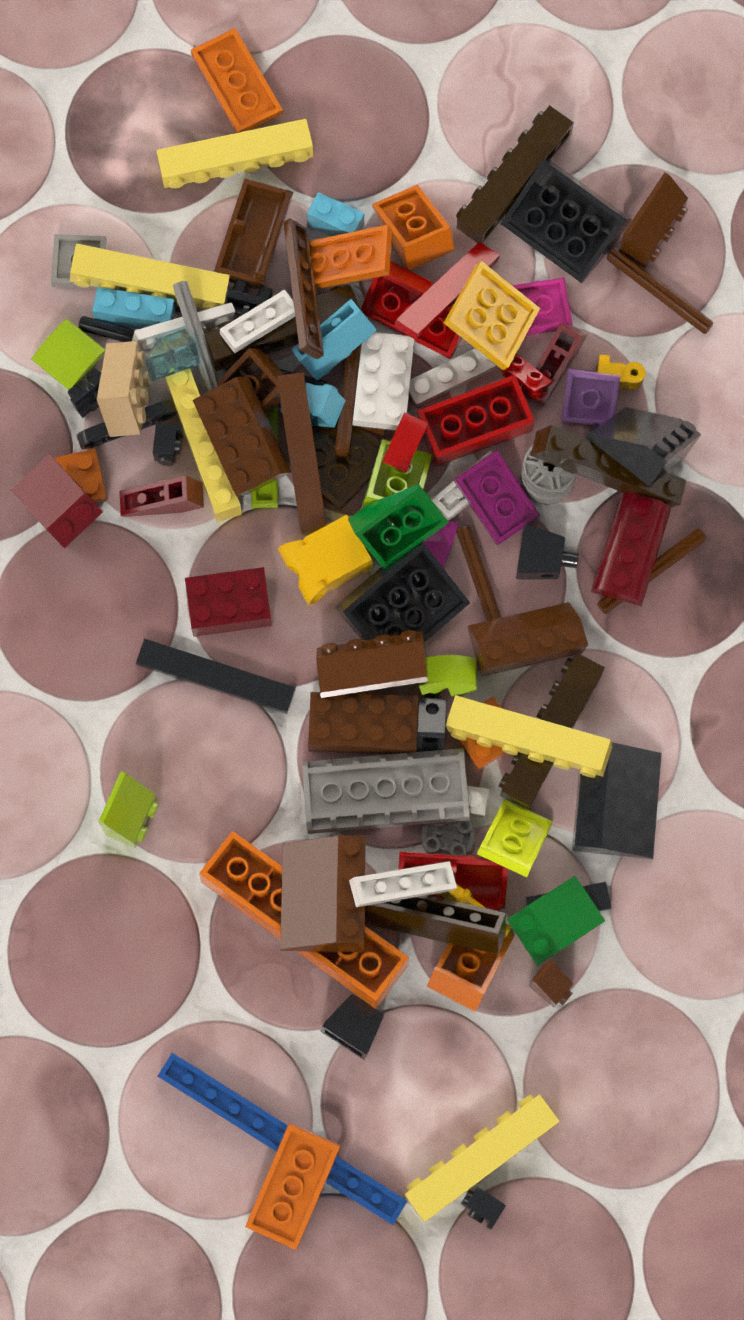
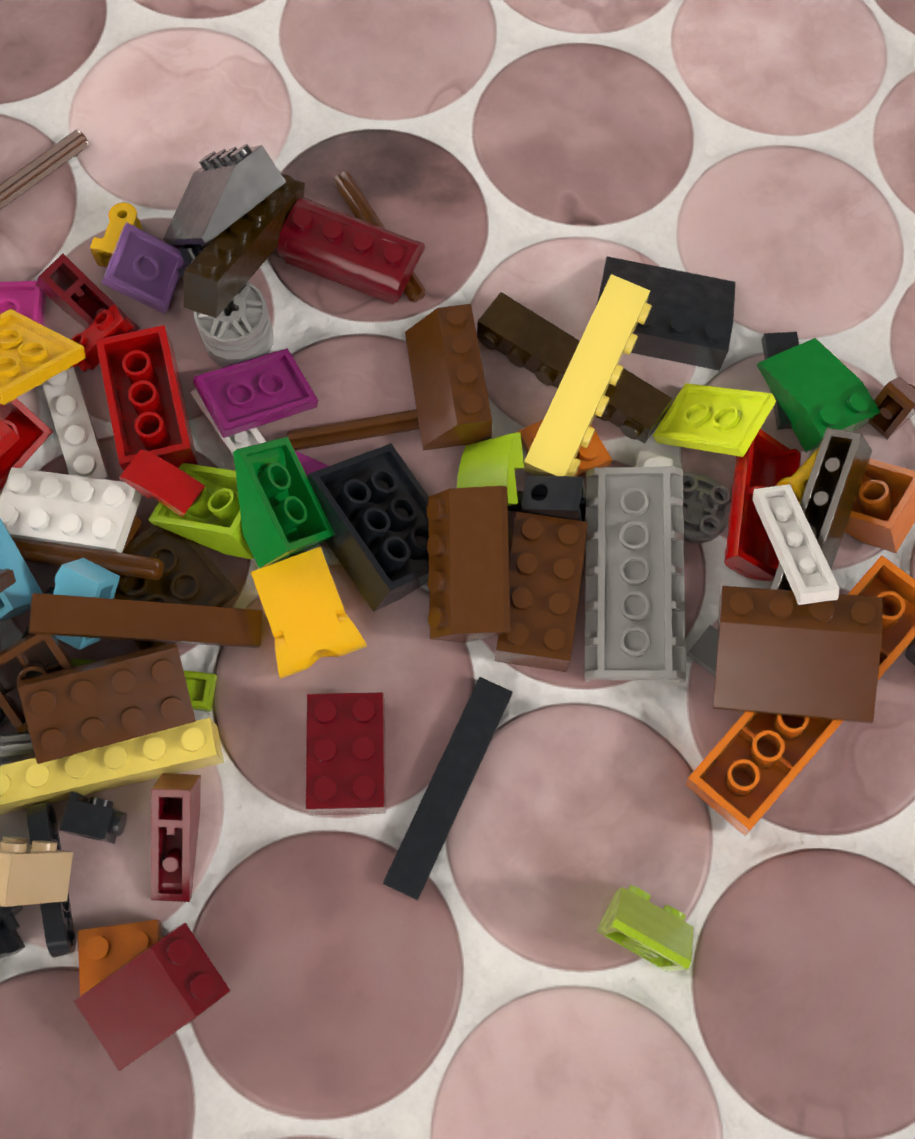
camera: 85 degrees left, 5 degrees down
black torso [516,524,579,580] -> none

